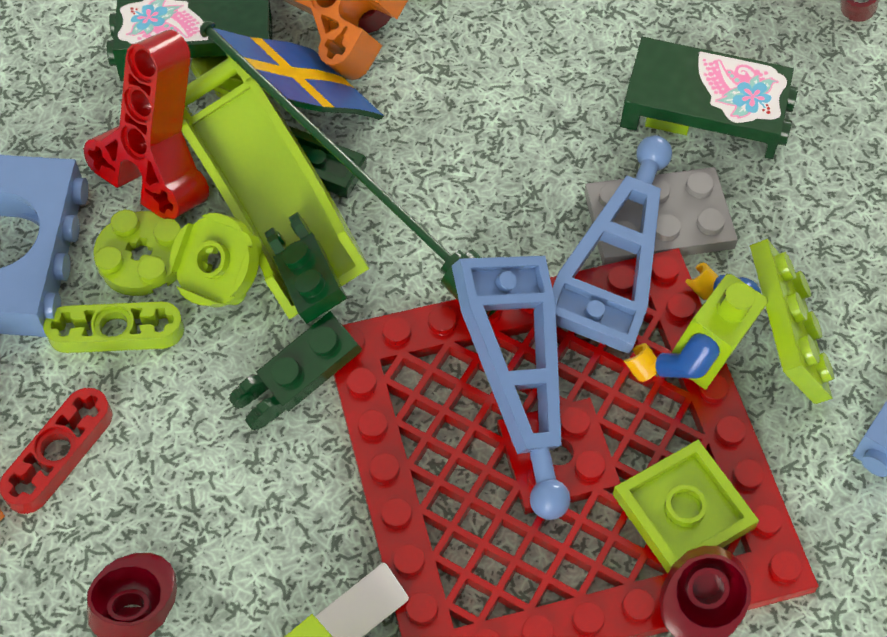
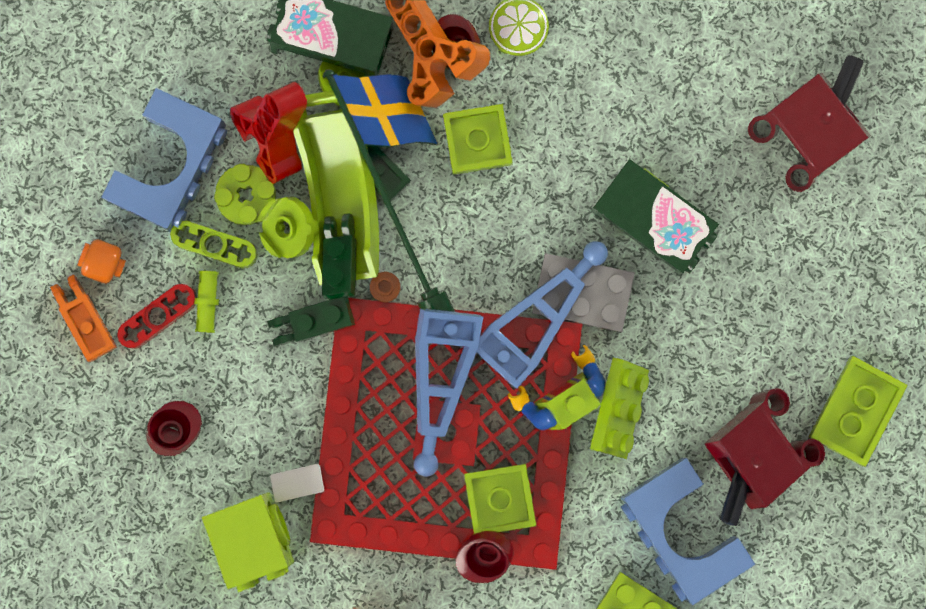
camera: 20 degrees right, 25 degrees up
none -> lime pin [194,270,219,333]
none -> dark orange plate [370,271,401,302]
none -> lime plate [443,104,513,175]

